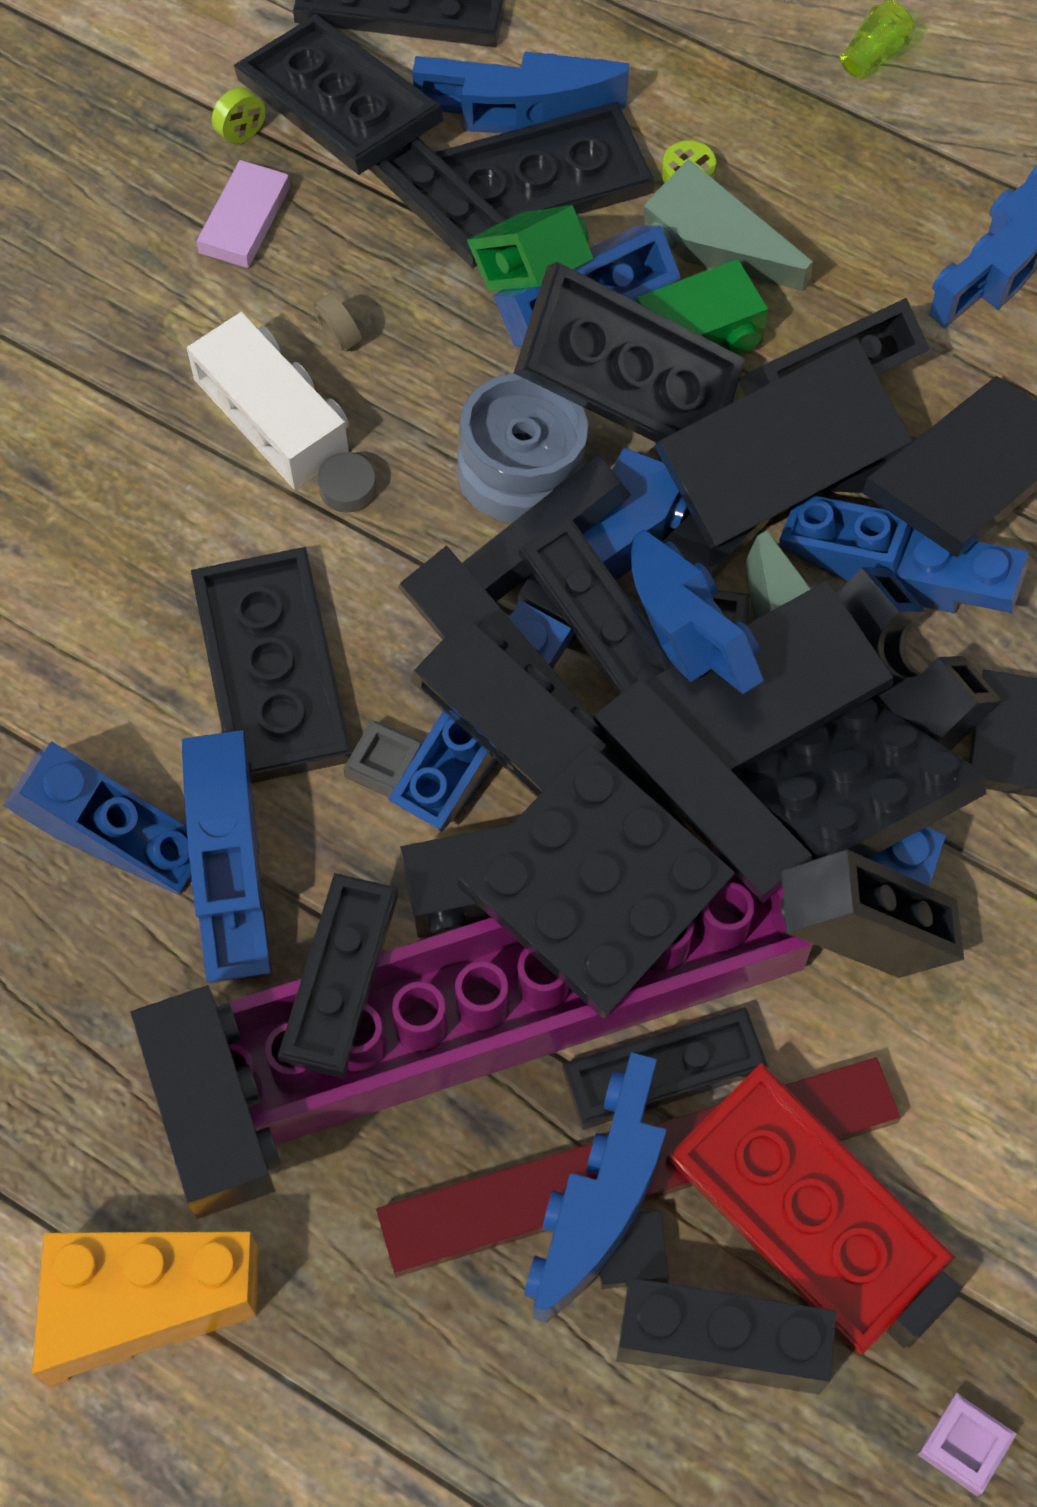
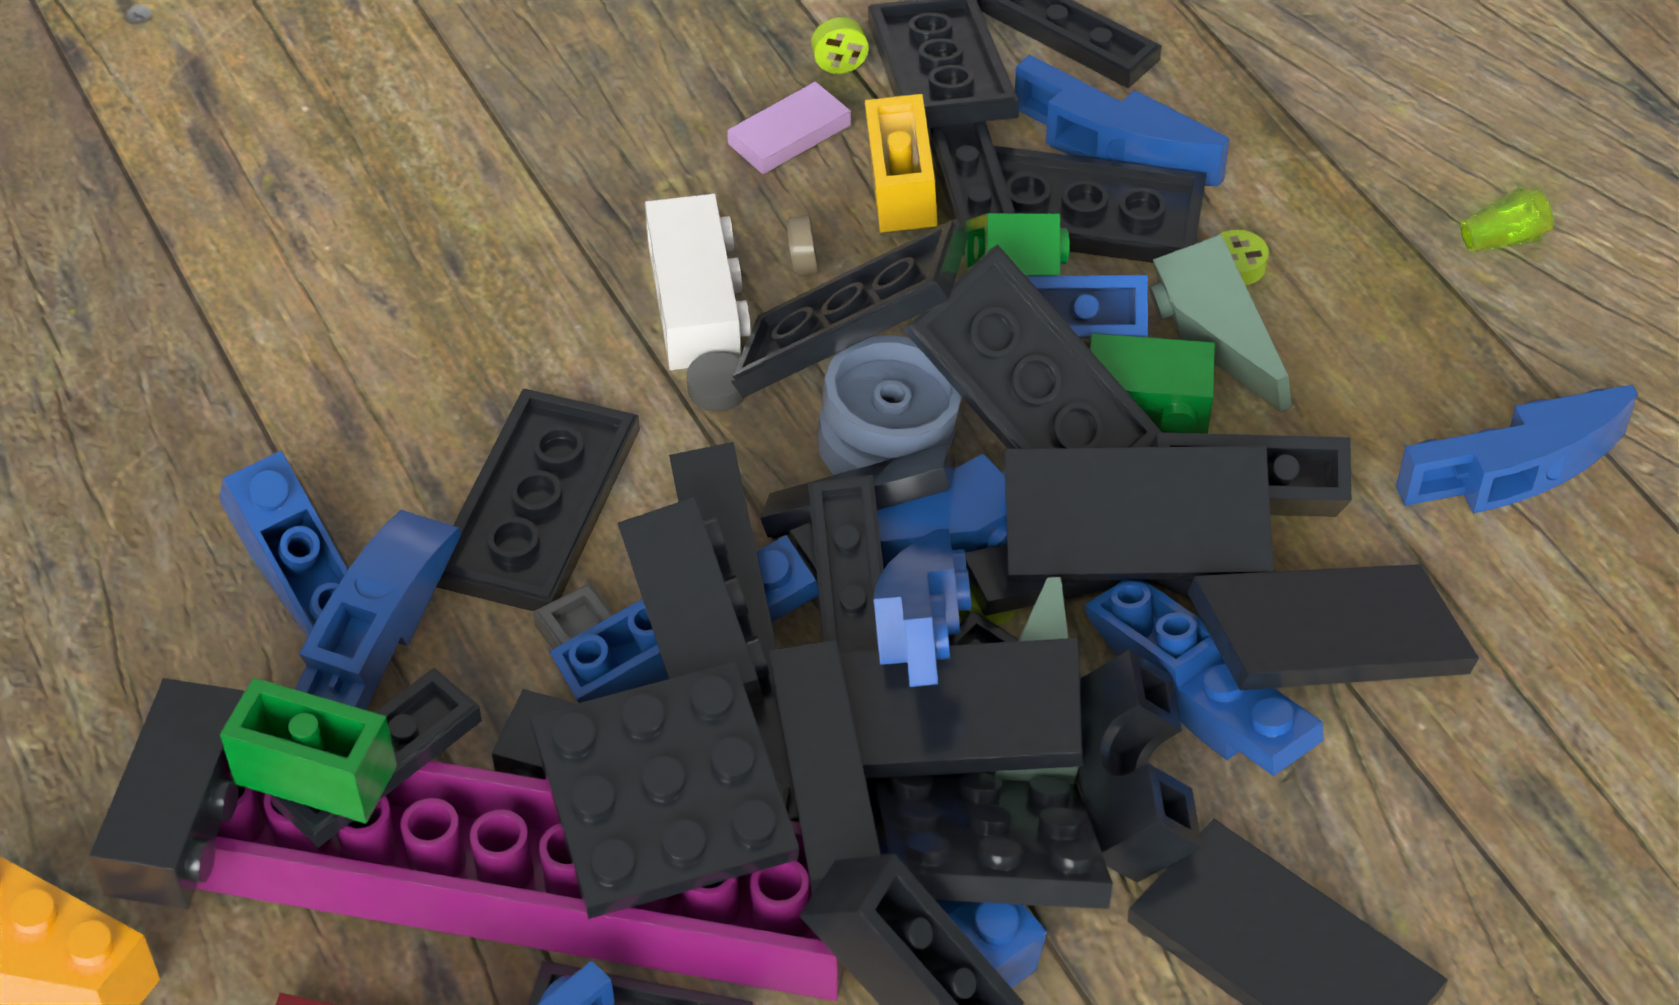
camera: 30 degrees right, 15 degrees down
none -> green brick [220,677,397,823]
none -> black tile [731,220,969,398]
none -> yellow slope [865,94,938,233]

